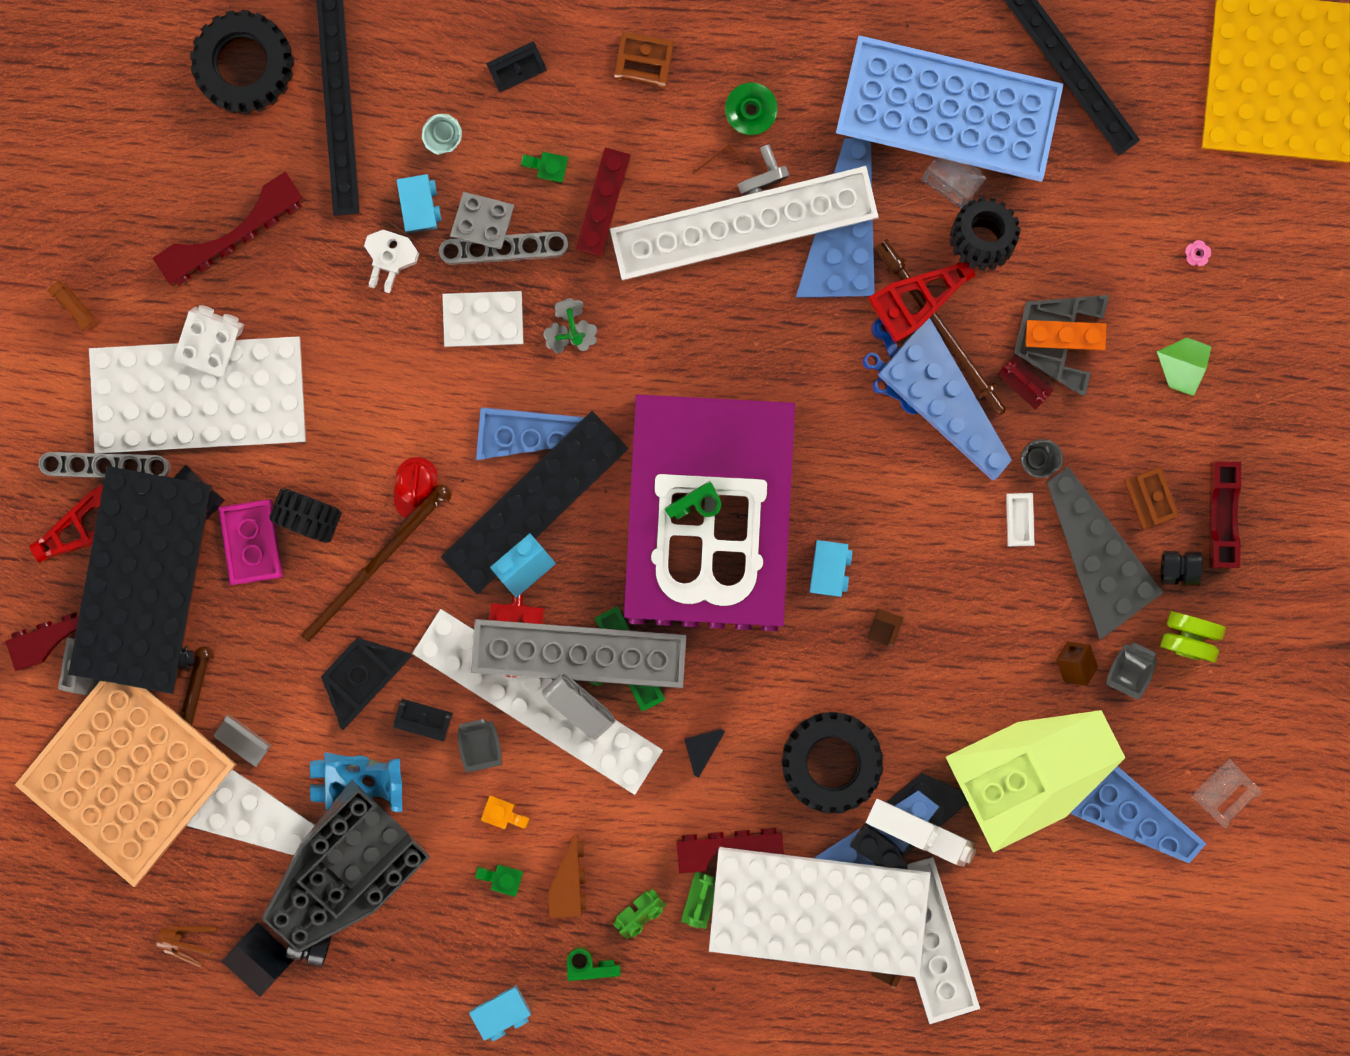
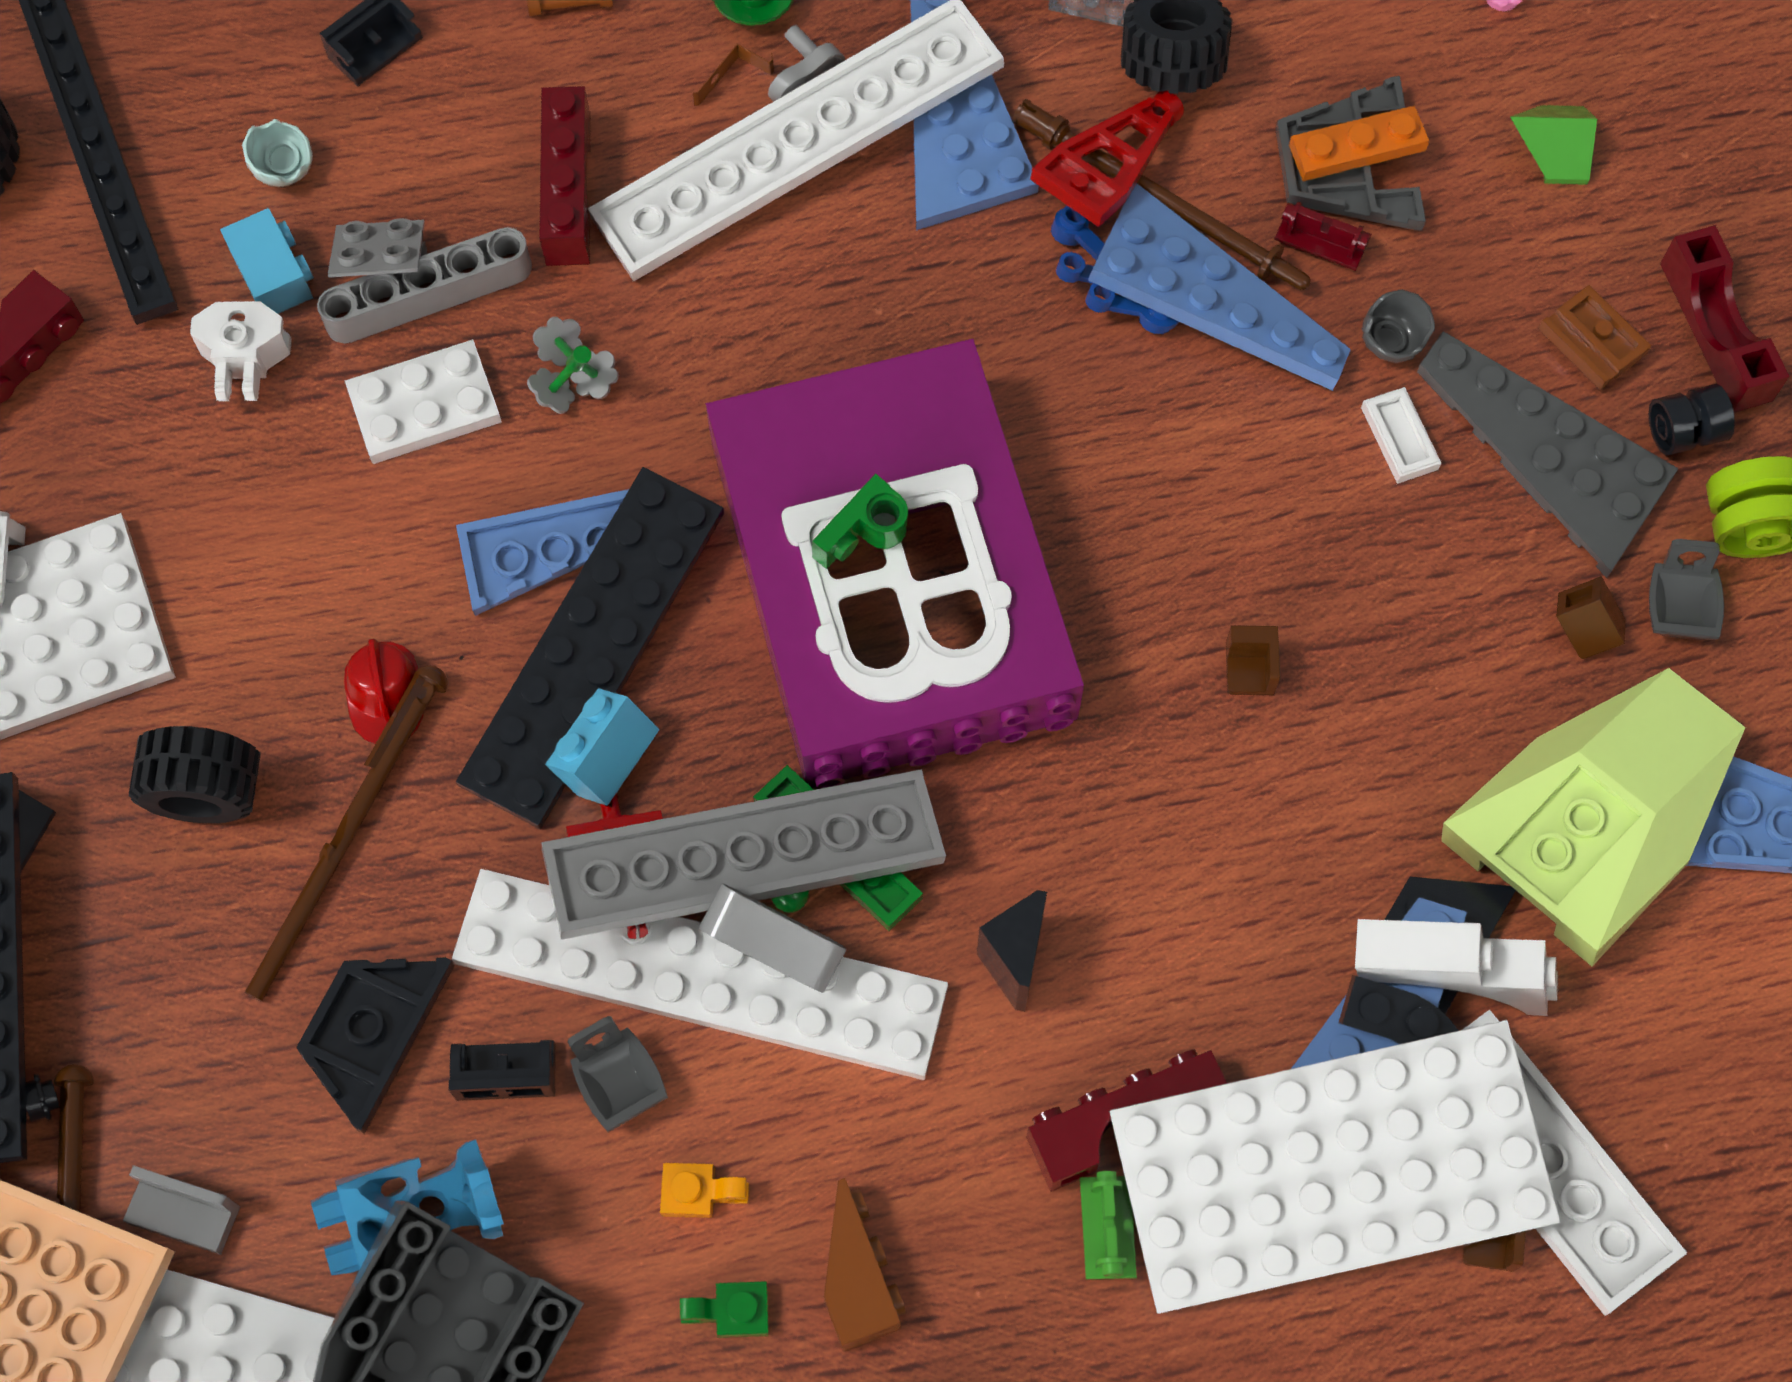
camera: 15 degrees left, 20 degrees down
dark pink tile [218,499,283,585] -> none
green plate [521,151,568,184] -> none
bright green hinge [613,889,667,940] -> none
black tyre [782,712,883,814] -> none
medium azure brick [809,540,852,597] -> none

